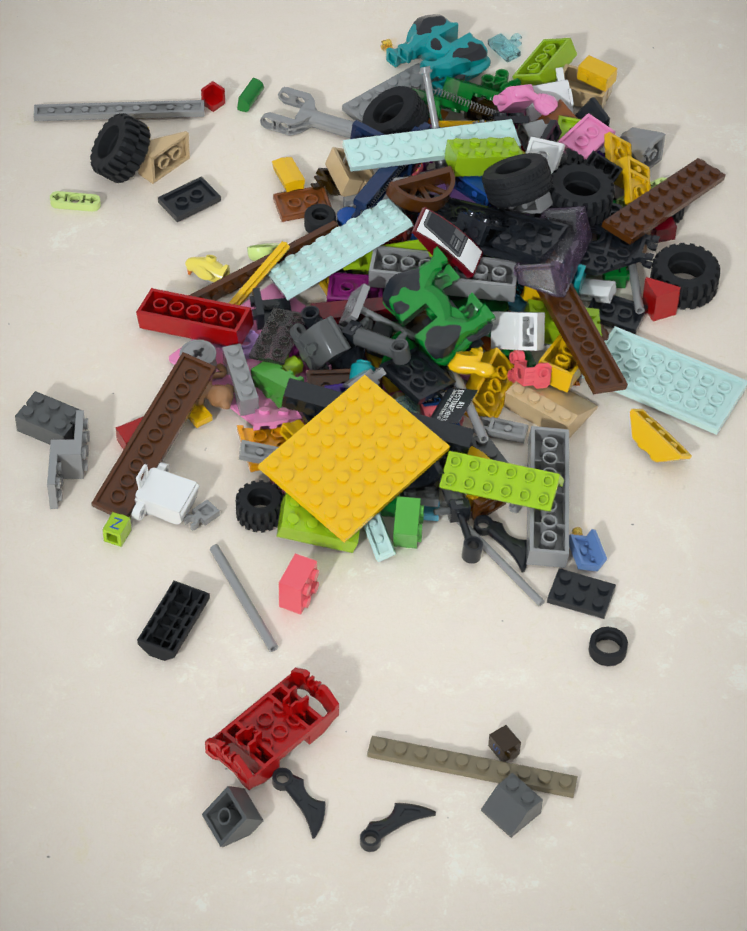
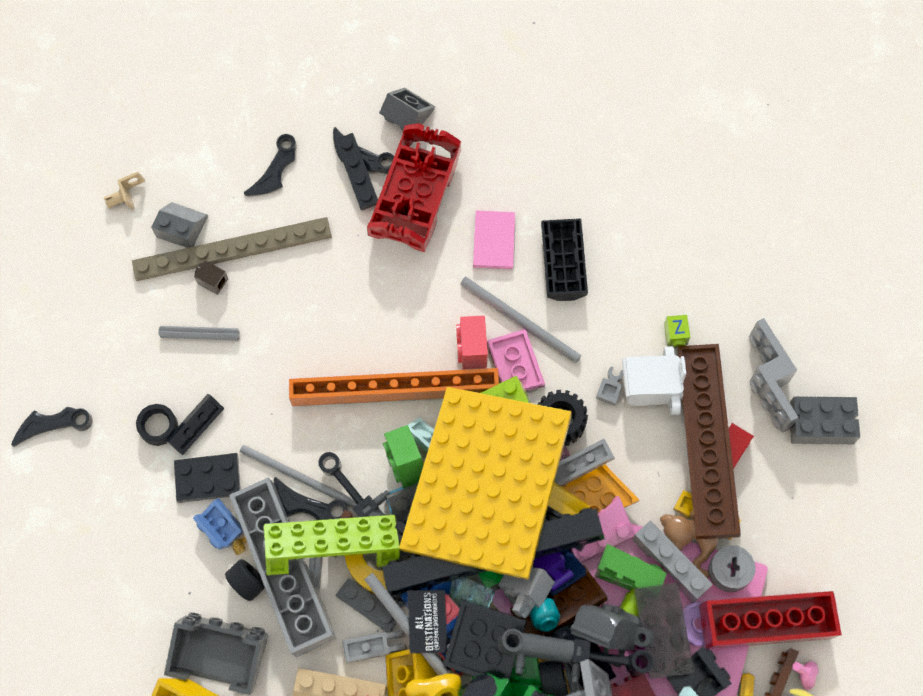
camera: 155 degrees right, 20 degrees up
none -> black piece [11,407,93,447]
none -> tan bracket [104,172,145,209]
none -> light grey axle [158,326,240,340]
none -> dark grey windscreen [164,612,268,695]
none -> black plate [166,394,224,455]
none -> black tyre [225,559,265,601]
none -> orange brick [289,368,499,406]
none -> black plate [335,132,378,211]
none -> bright pink tile [473,211,515,269]
none -> bright pink tile [487,329,545,392]
none -> bright pink rock [792,661,819,690]

